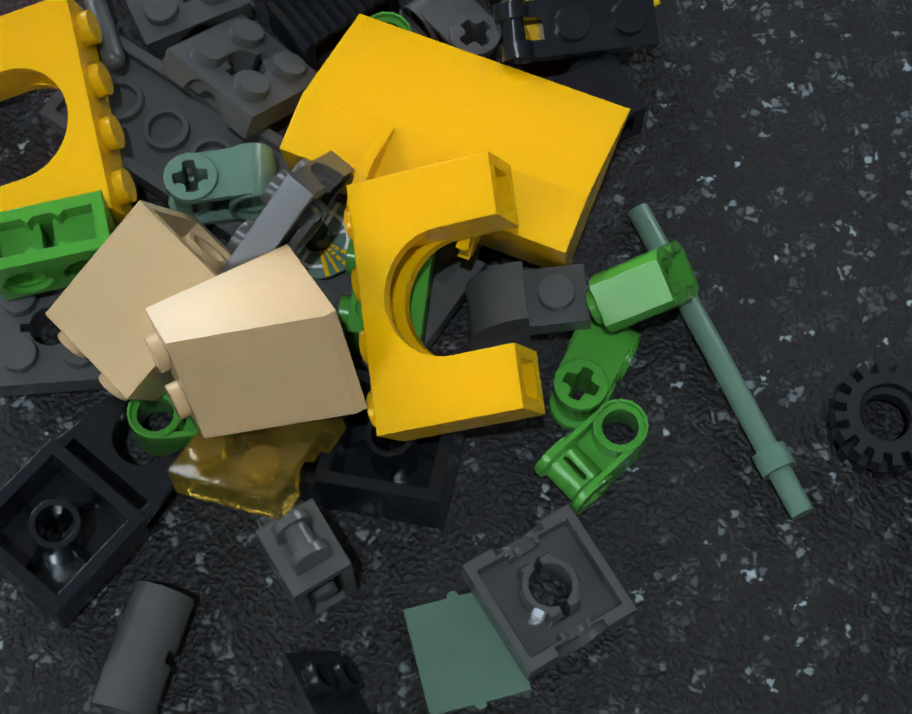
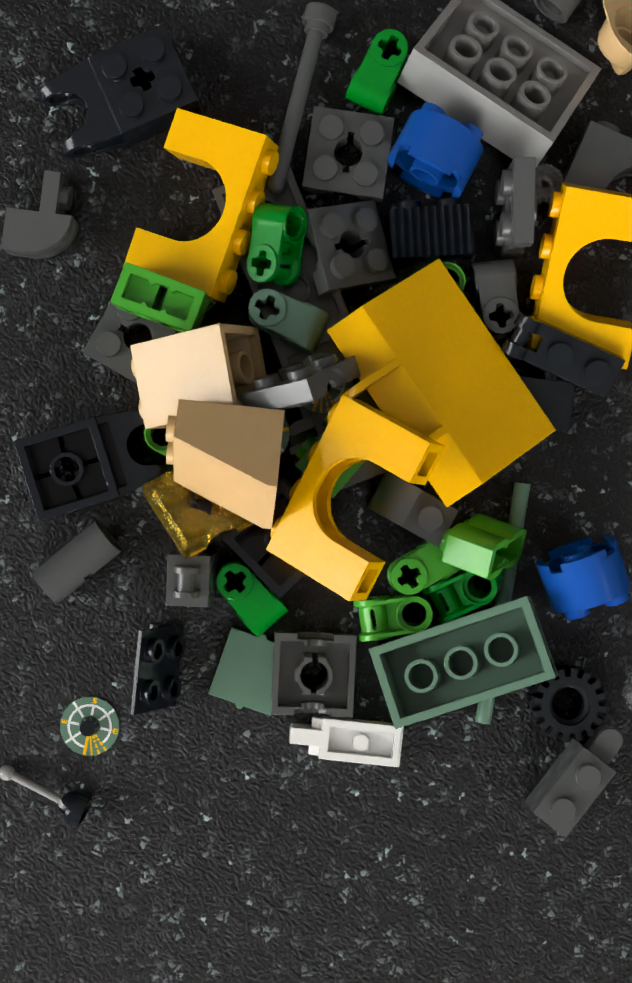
camera: 40 degrees right, 20 degrees up
none -> green piece [216,560,289,638]
none -> green piece [247,203,308,286]
none -> white hinge [289,715,404,767]
none -> sand green brick [369,596,558,729]
none -> green piece [422,570,504,625]
none -> blue brick [536,535,631,620]

